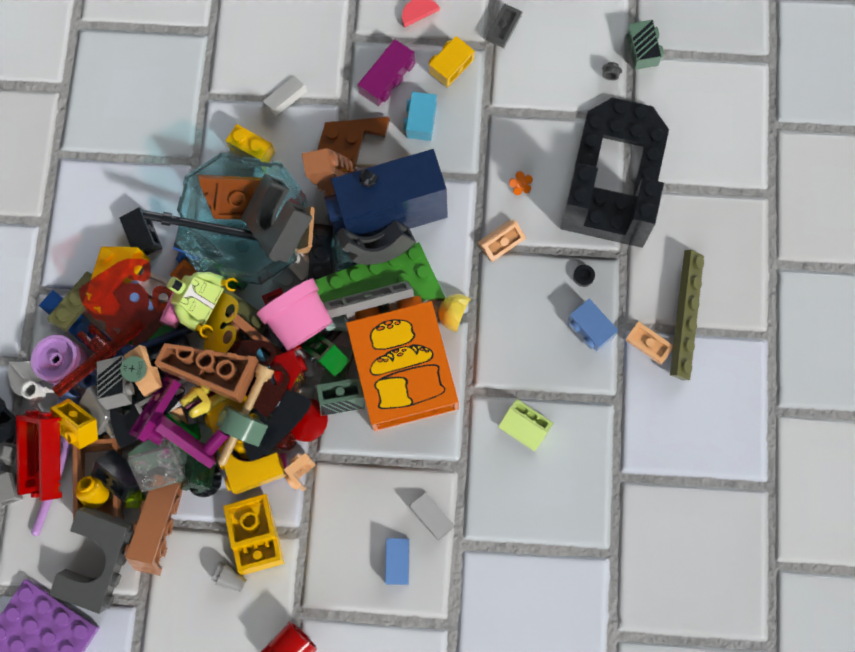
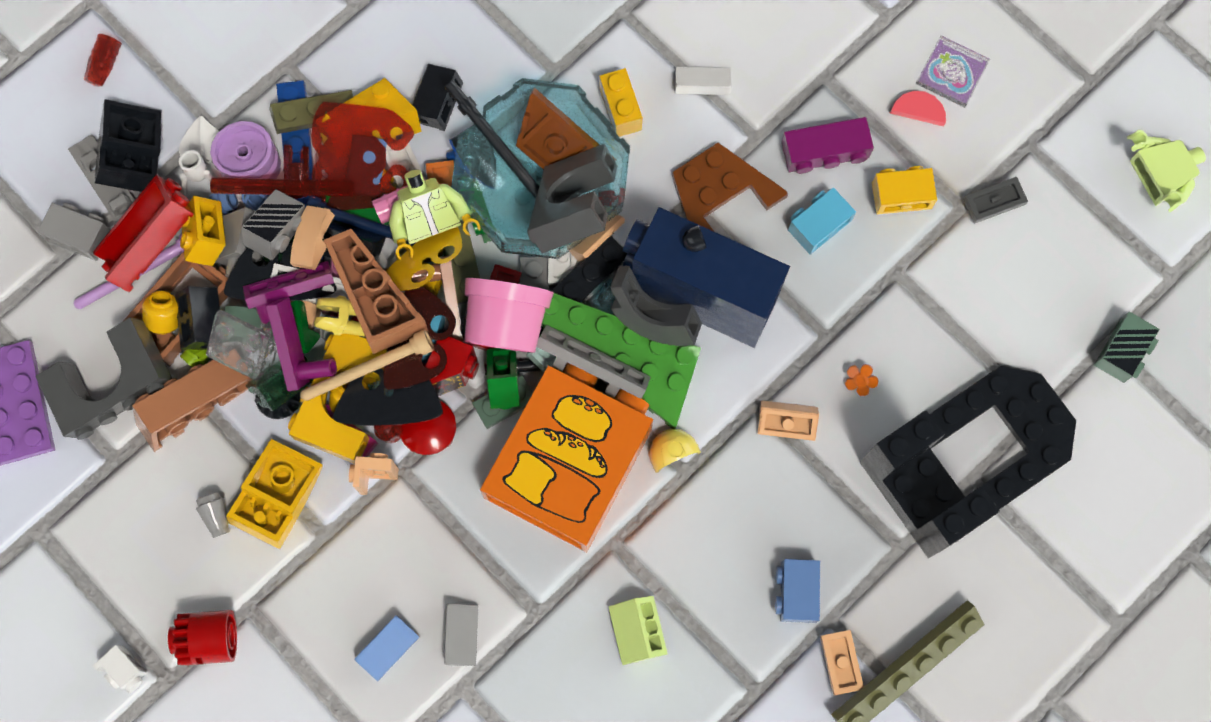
camera: 35 degrees right, 0 degrees up
sand green piece [120,356,147,382] -> none
sand green brick [216,404,268,447] -> none
nougat wedge [302,148,354,196] -> none
sand green brick [316,378,365,416] -> none
black tile [573,265,595,287] -> none
dark grey plate [602,62,622,81] -> none

